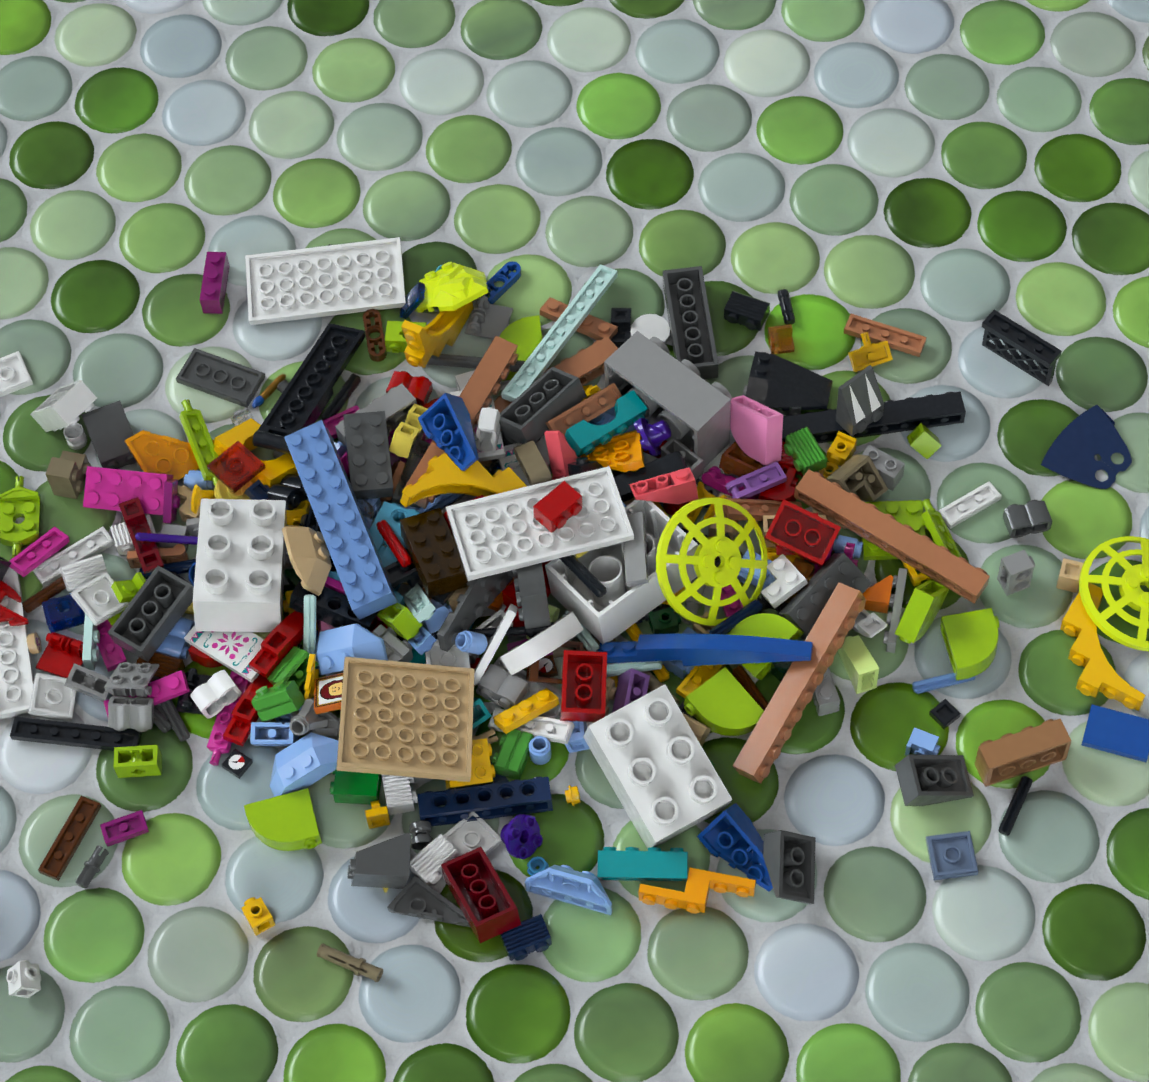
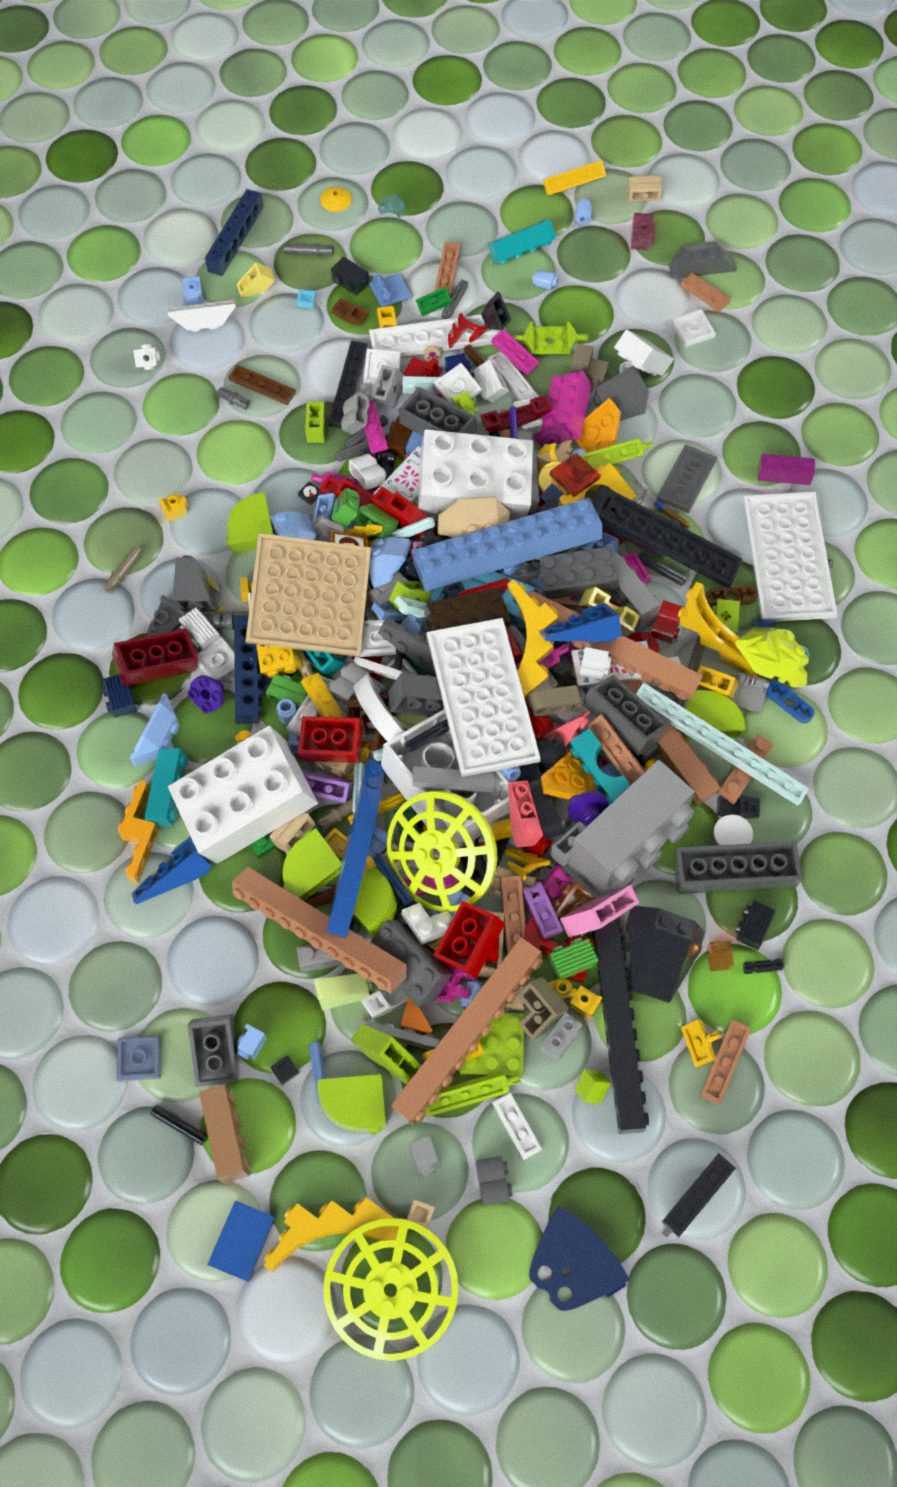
camera: 90 degrees right, 5 degrees up
magenta plate [100,810,149,847] -> none
light grey hinge [104,662,160,697] -> none
light blue brick [455,630,487,655] -> none
dark azure plate [527,856,549,876] -> none
red brick [533,481,582,533] -> none
dark grey slope [763,830,816,904] -> none
dark grey slope [836,365,884,436] -> none
none -> yellow brick [697,665,740,699]

